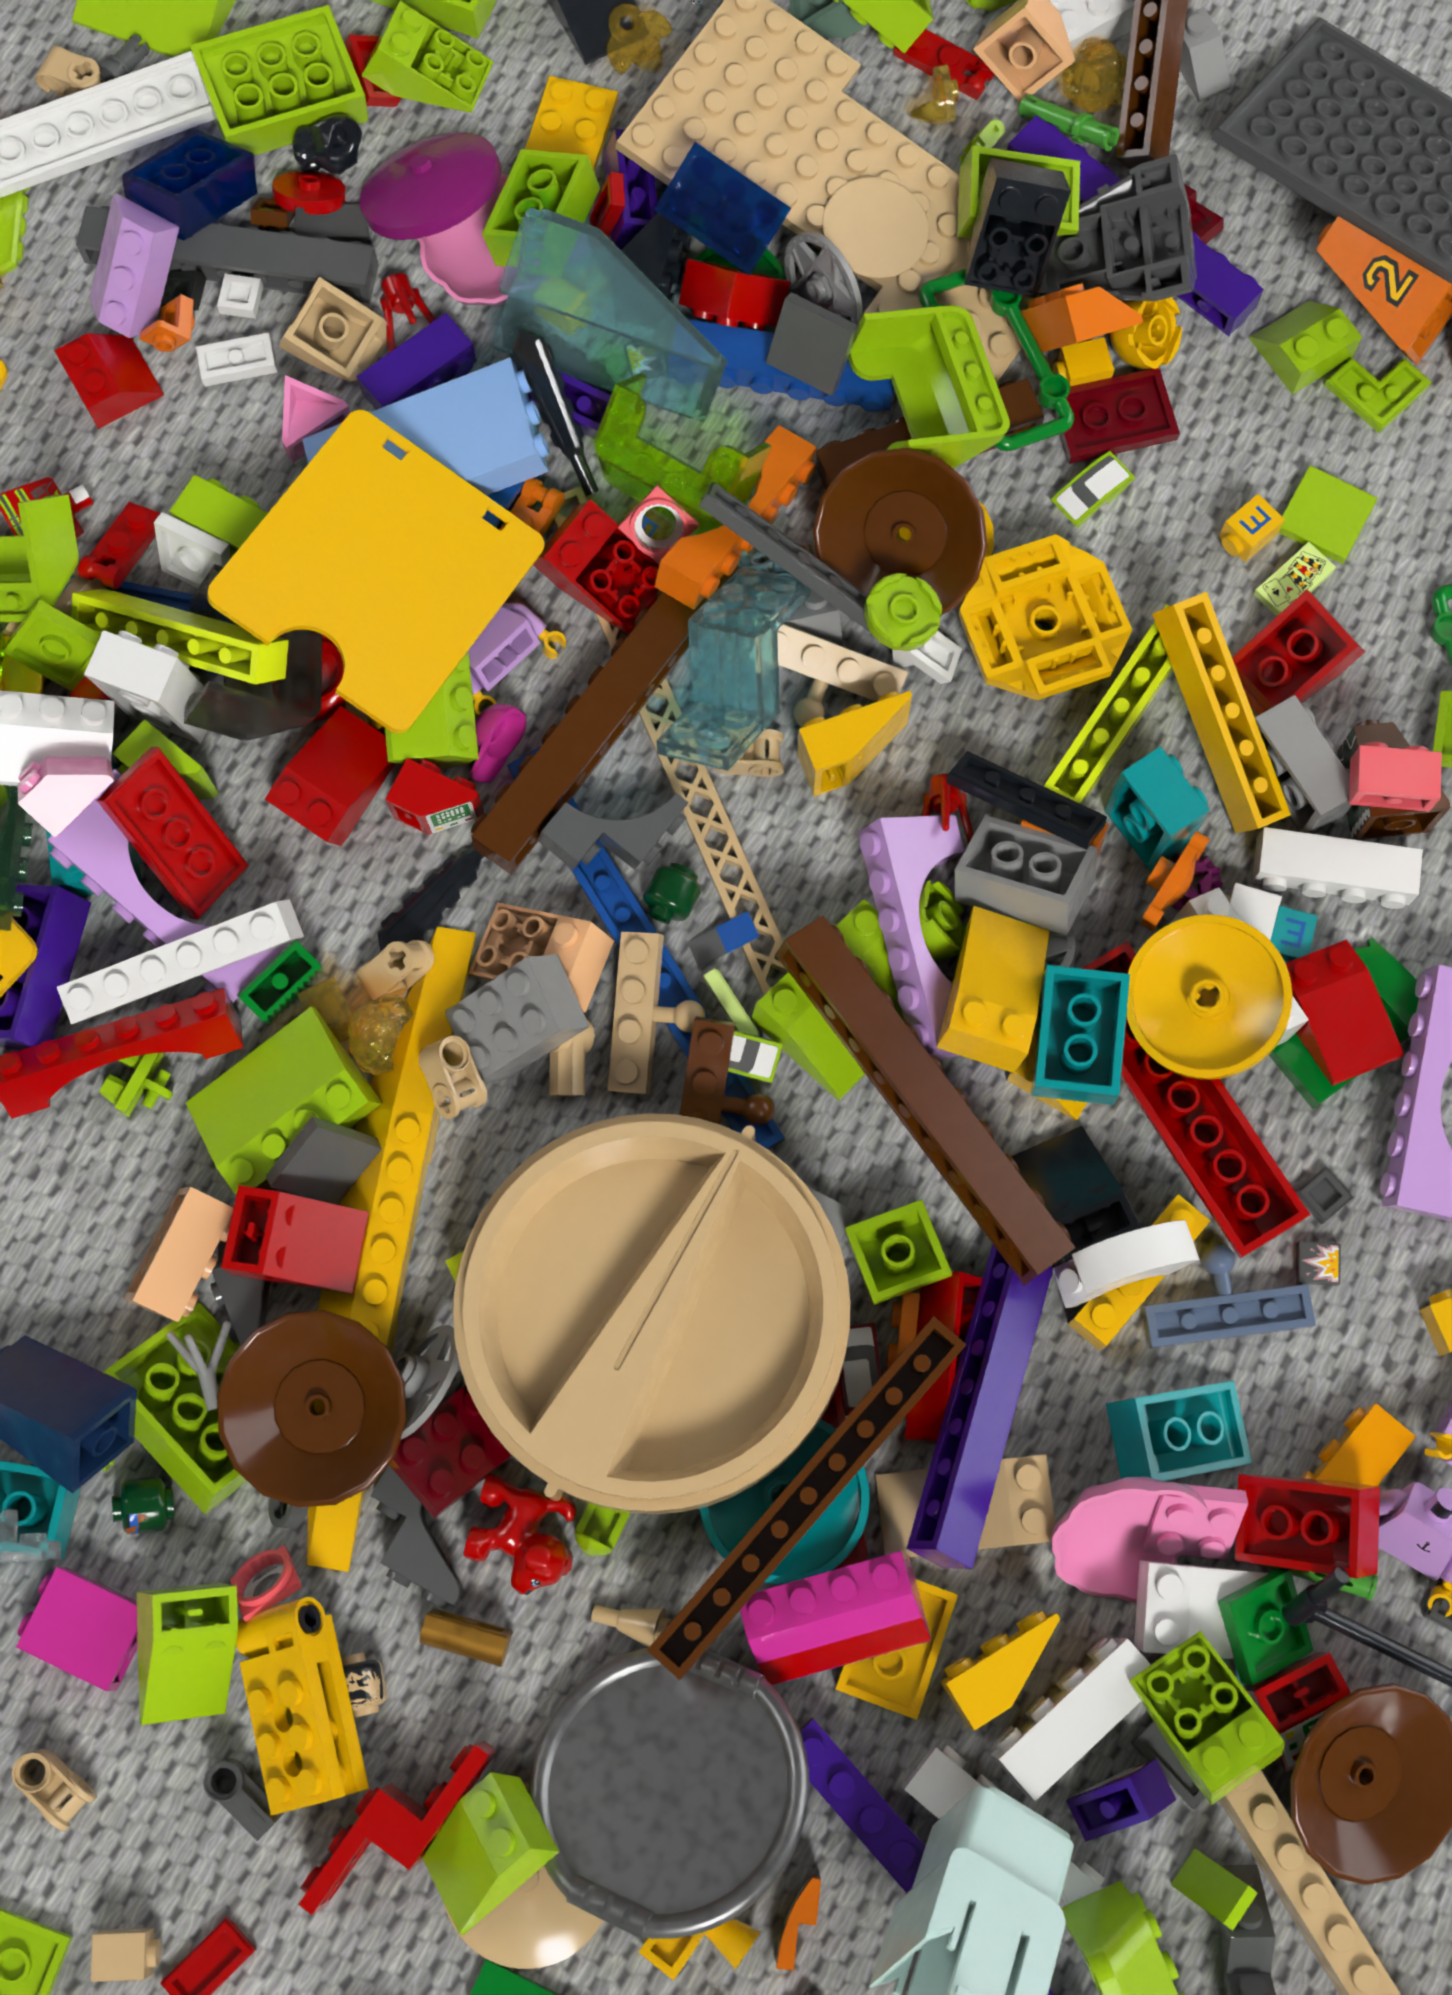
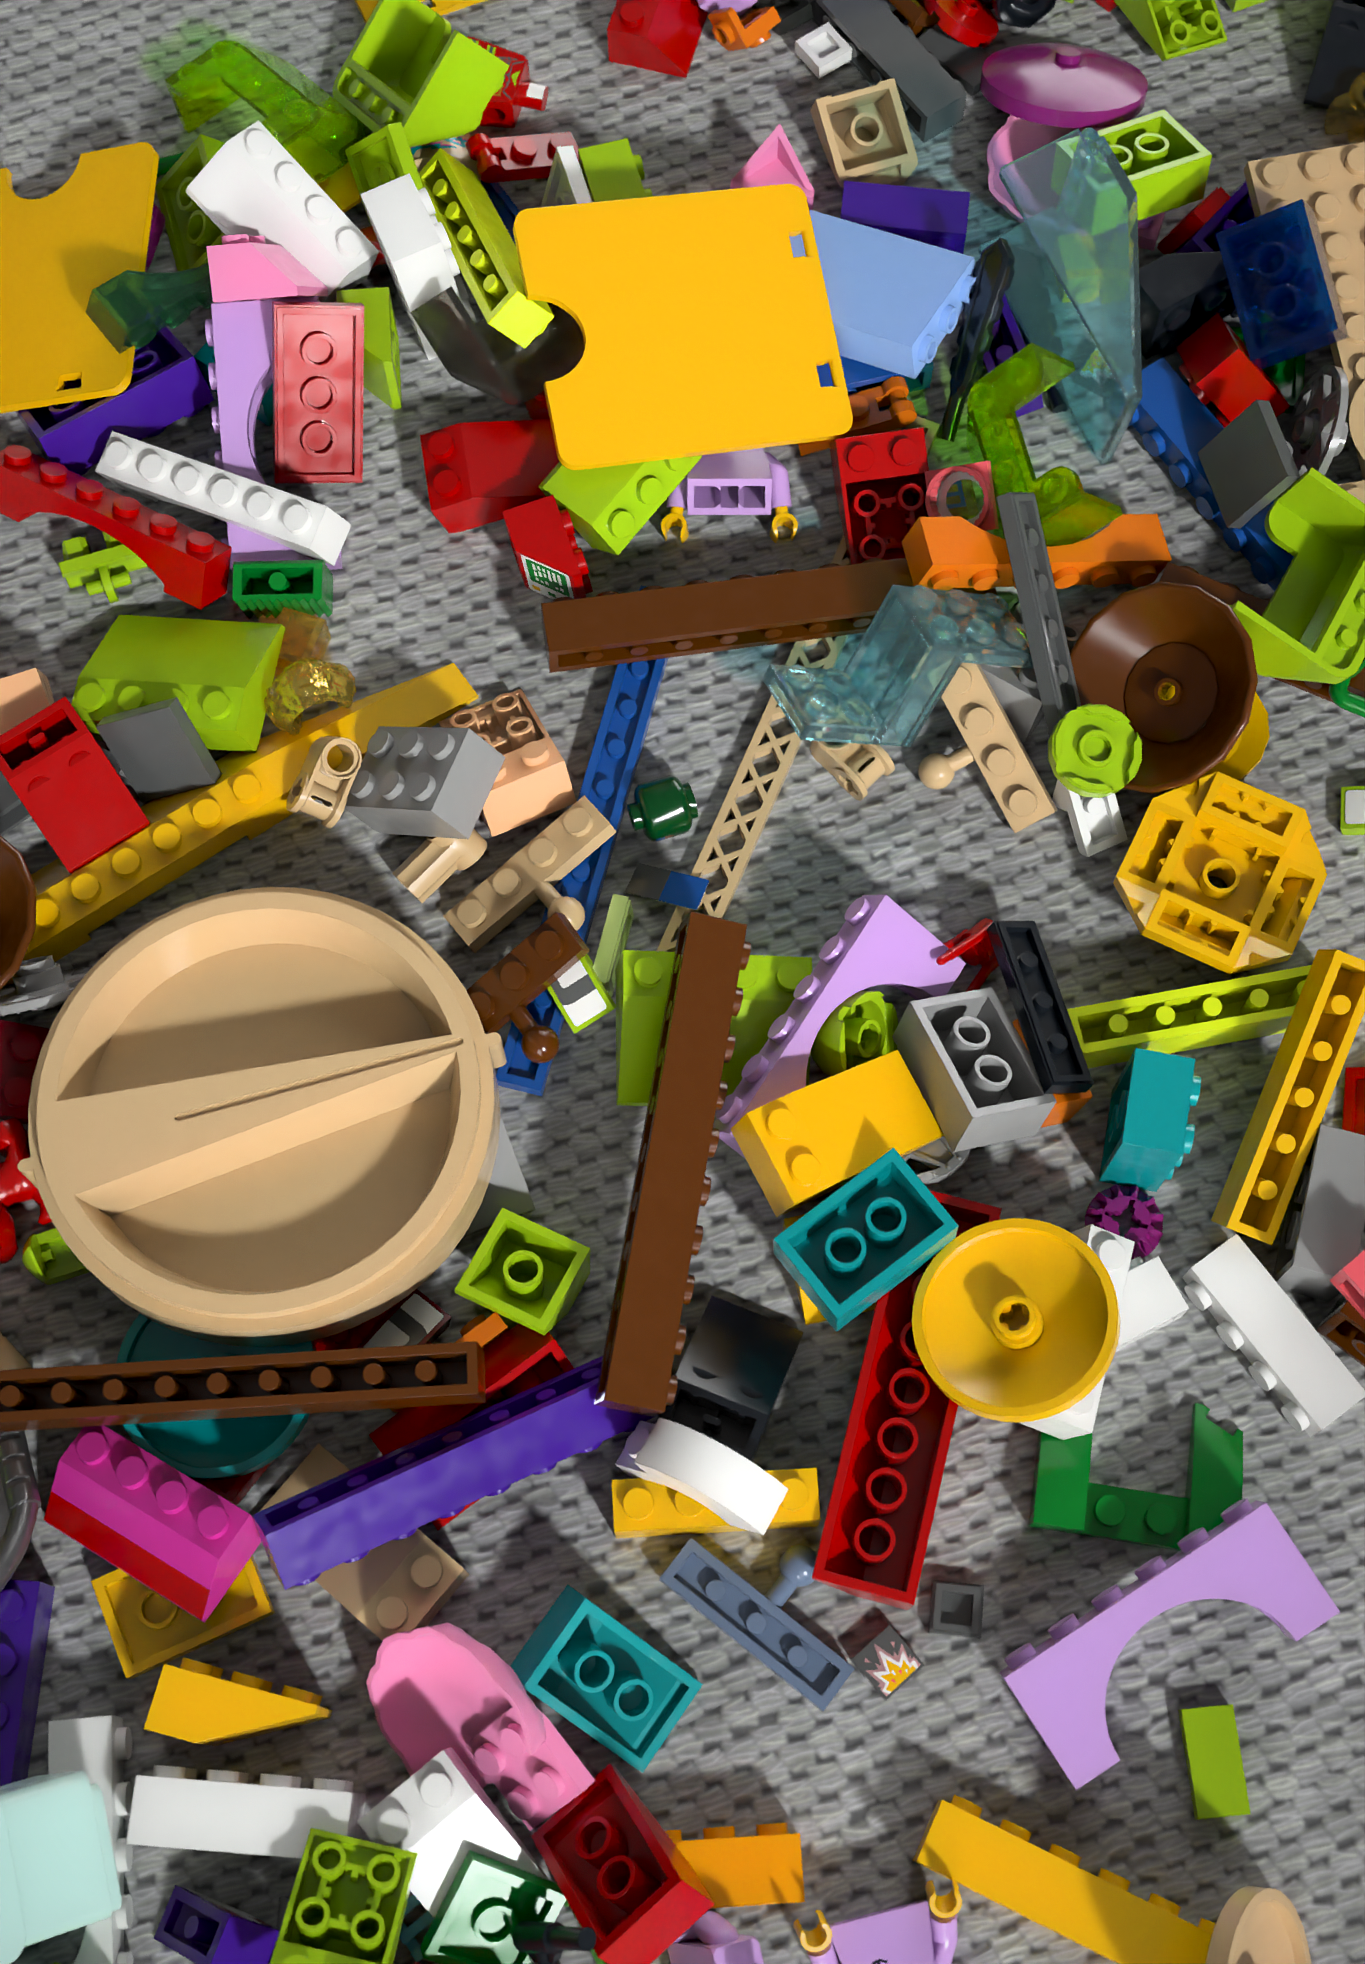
camera: 45 degrees right, 5 degrees down
white plate [196,332,278,387] -> none
tan piece [356,940,434,1008] -> none
black sword [377,847,484,952] -> none
red plant [380,273,436,353] -> none
dark pink cap [469,703,527,783] -> none
yellow plate [525,76,619,173] -> none
dark grey arch [537,793,689,870] -> none
yellow slope [797,691,912,797] -> none
orange piece [1140,831,1210,932] -> none
teal brick [1270,906,1318,963] -> none
red slope [1285,939,1404,1086] -> none

